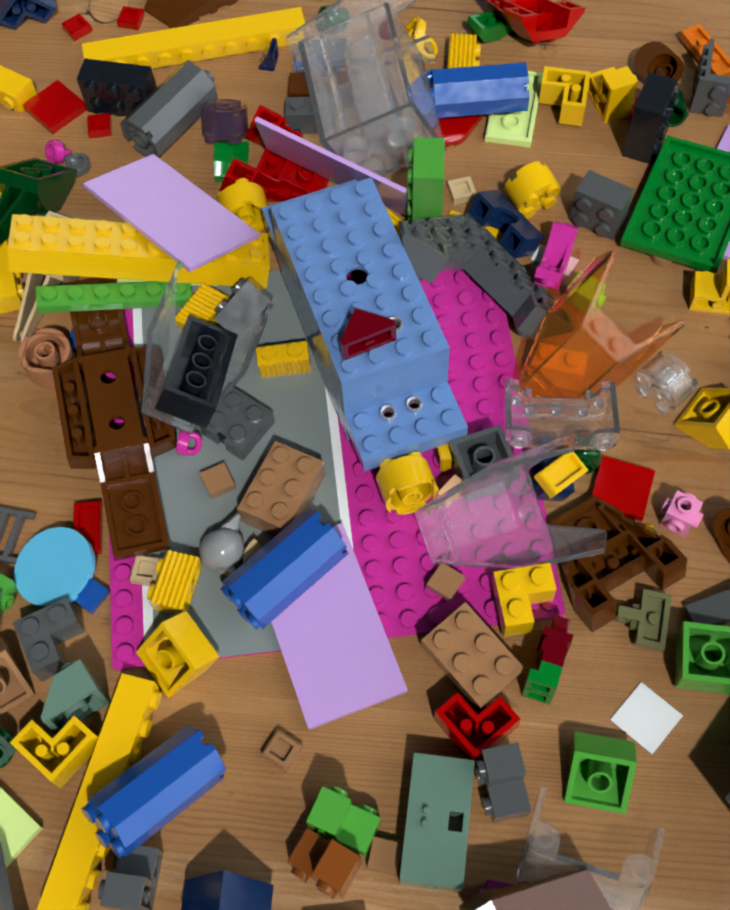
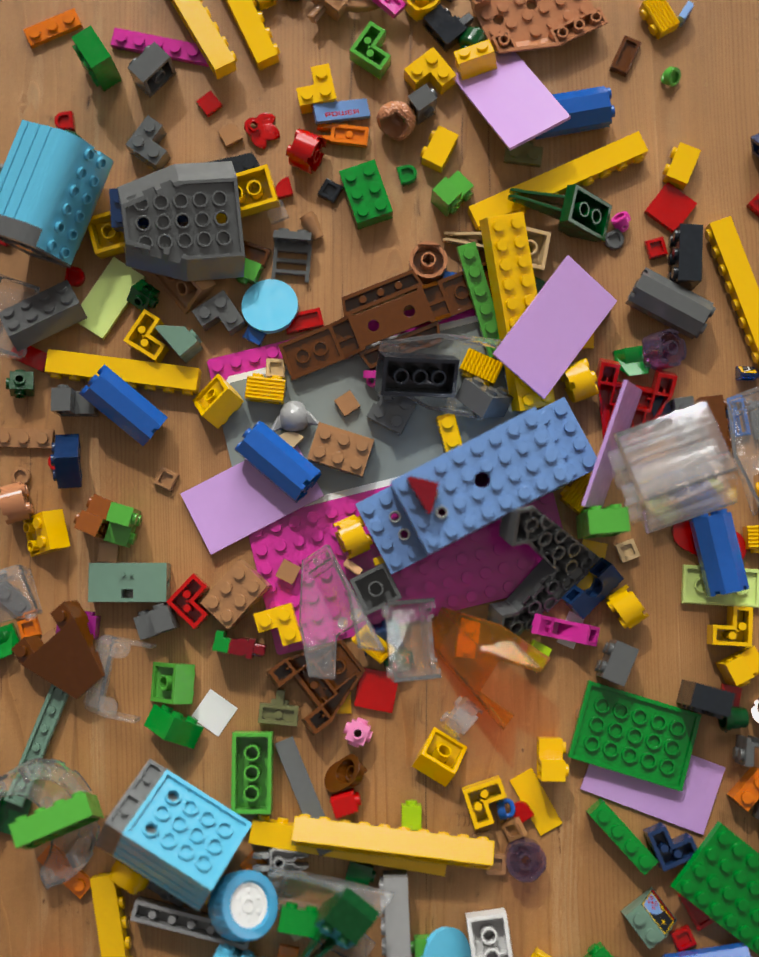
camera: 80 degrees right, 20 degrees up
none -> green brick [144,704,204,749]

